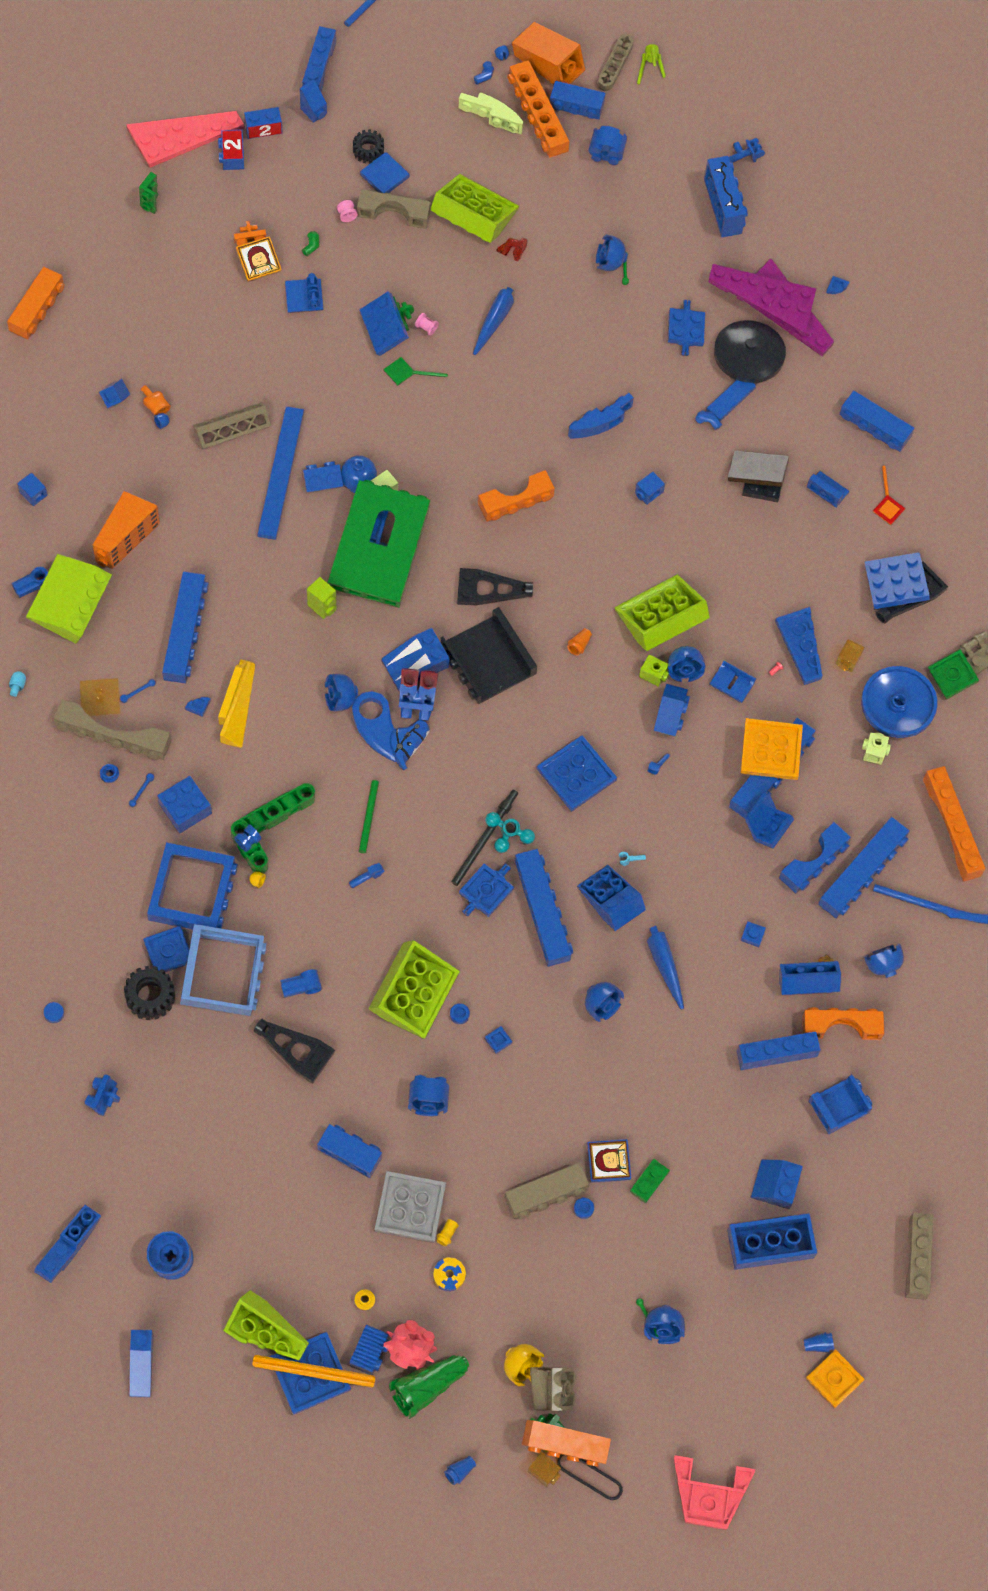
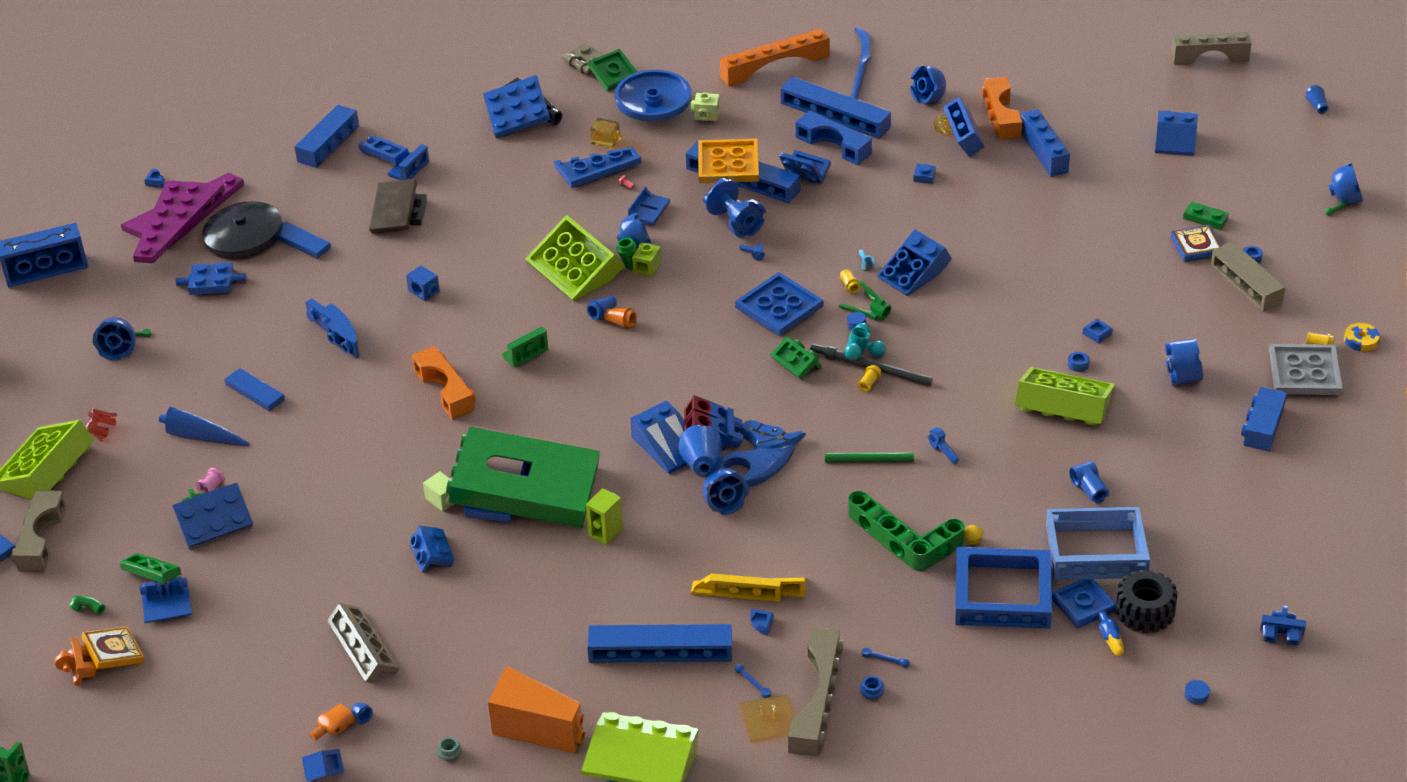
camera: 90 degrees left, 25 degrees down
blue brick [157,776,212,834] -> none
blue wheel [234,825,262,852] -> none
black plate [254,1018,335,1084] -> none
blue tile [258,406,304,540] -> none
bright pink wheel [337,200,358,222] -> none
blue cylinder [341,455,377,493] -> none
green piece [383,357,448,386] -> none
black panel [440,607,537,704] -> none
black plate [457,568,533,606] -> none
blue plate [459,863,514,917] -> none
blue brick [514,849,573,967] -> none
blue cylinder [585,982,624,1022] -> none
blue piece [647,926,684,1010] -> none
blue brick [654,684,690,736] -> none
blue arm [695,411,722,430] -> none
blue brick [727,1213,817,1270] -> none
light orange tile [806,1349,865,1408] -> none
blue panel [809,1075,873,1135] -> none
piece [873,465,906,525] -> none
none -> green tile [120,553,182,583]
none -> blue tile [224,368,285,411]
none -> blue hinge [358,136,409,164]
none -> sand green plate [437,737,462,760]
none -> green bracket [502,327,549,368]
none -> blue cone [587,295,617,320]
none -> green cone [616,238,636,269]
none -> blue cone [678,425,723,477]
none -> blue piece [703,178,766,238]
none -> green bracket [770,337,822,380]
none -> green plant [839,281,892,320]
none -> yellow pin [840,269,861,293]
none -> blue piece [847,312,866,331]
none -> yellow pin [858,365,881,392]
none -> blue piece [1098,611,1124,656]

